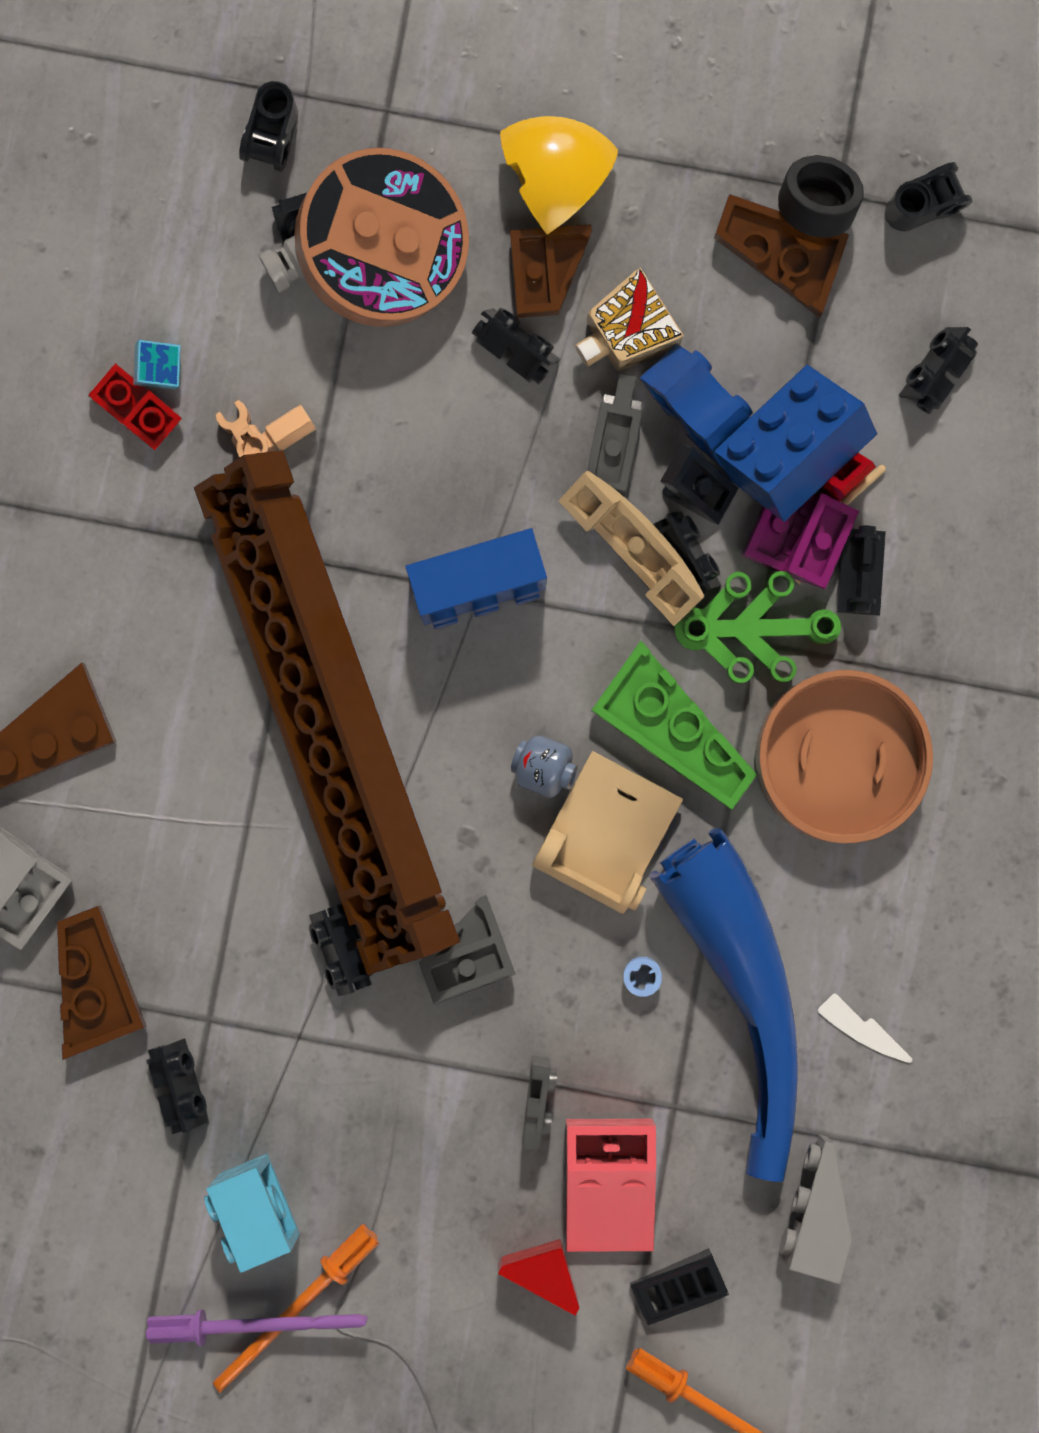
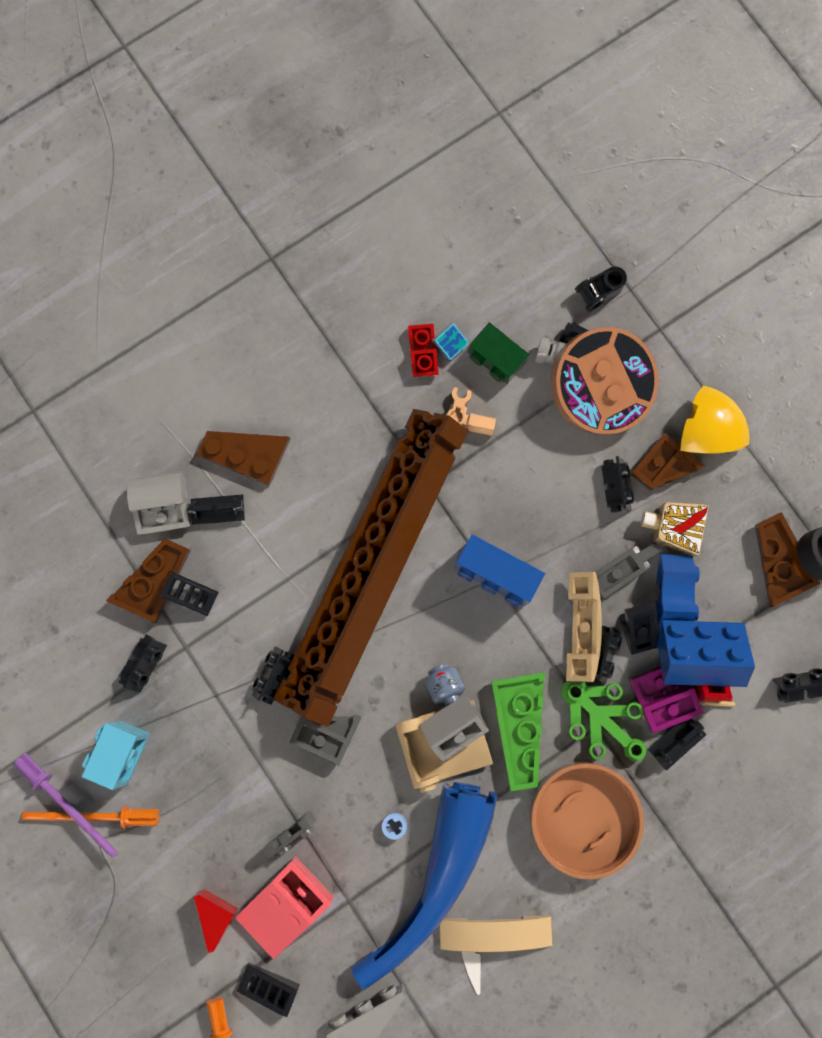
camera: 50 degrees right, 5 degrees down
none -> black slope [158,571,219,616]
none -> black hinge [188,494,245,525]
none -> light grey brick [420,694,489,762]
none -> tan slope [440,915,552,952]
none -> dark green brick [468,322,530,385]

